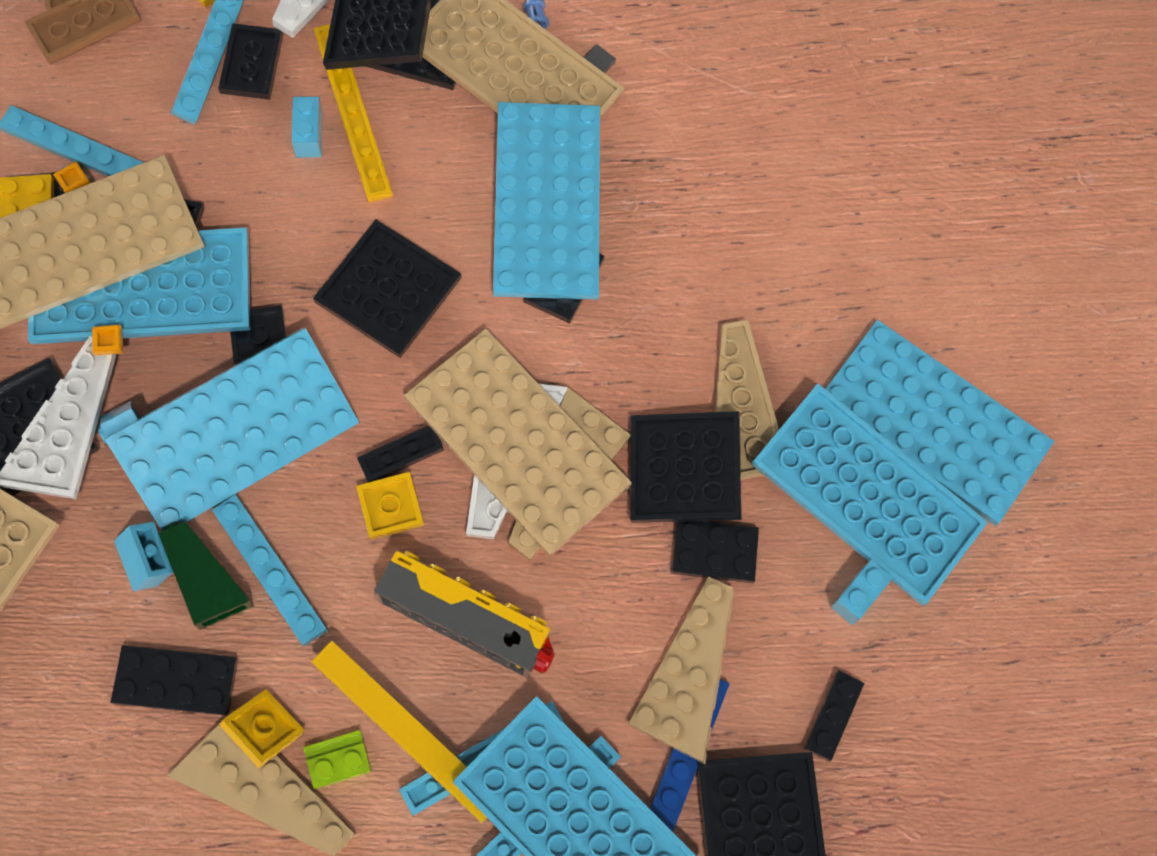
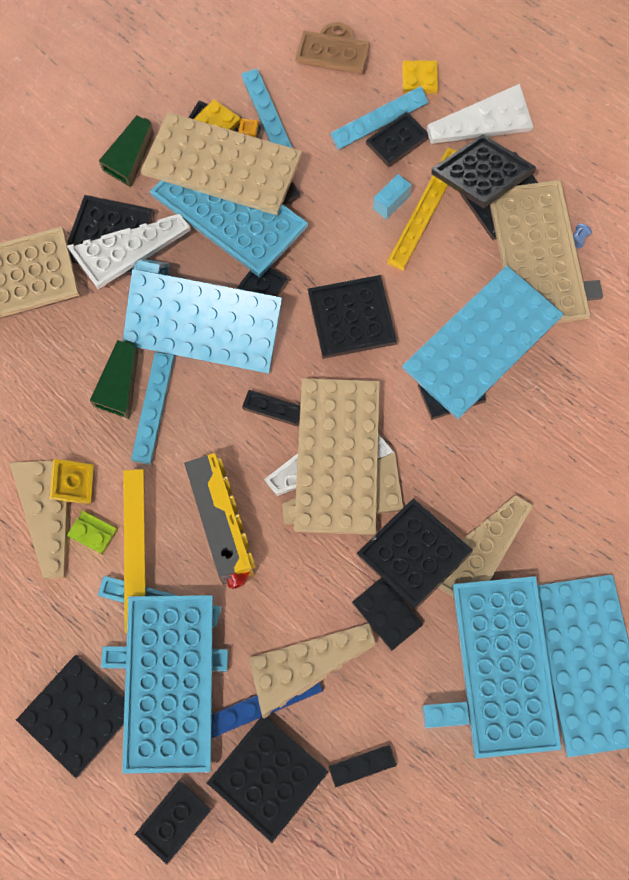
camera: 55 degrees right, 0 degrees up
light orange tile [92,325,123,356] -> none
black plate [110,645,238,716] -> none
medium azure brick [114,522,173,592] -> none
yellow plate [356,472,424,540] -> none

